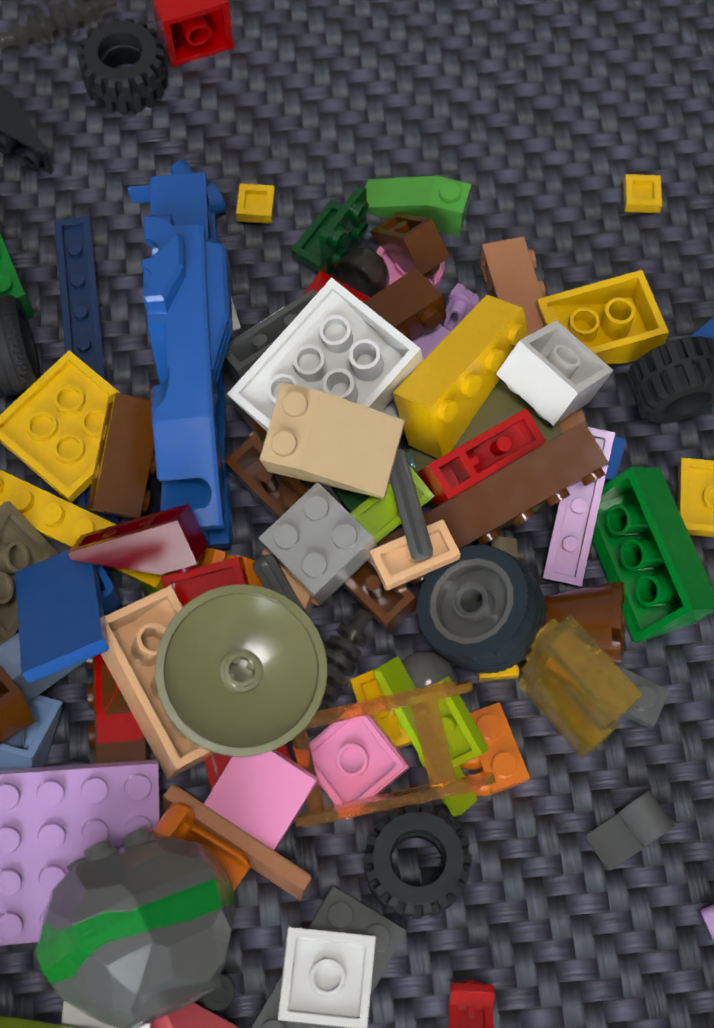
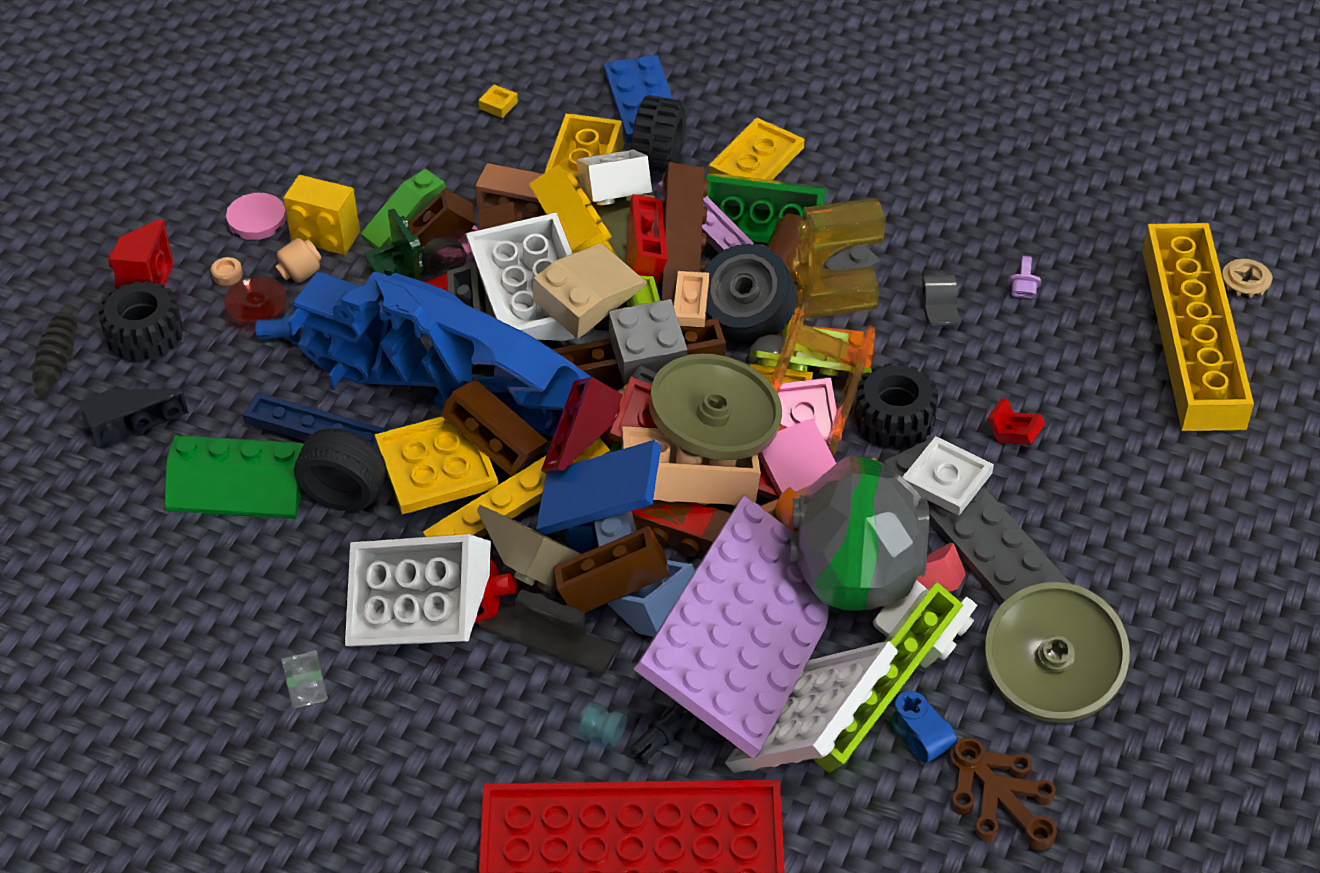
camera: 60 degrees left, 20 degrees down
dark grey axle [390,449,433,561] -> none
none -> light nougat tile [211,257,243,286]
none -> clear red dish [224,277,287,323]
none -> bright pink tile [226,193,286,240]
none -> light nougat head [275,238,322,283]
none -> yellow brick [283,175,360,255]

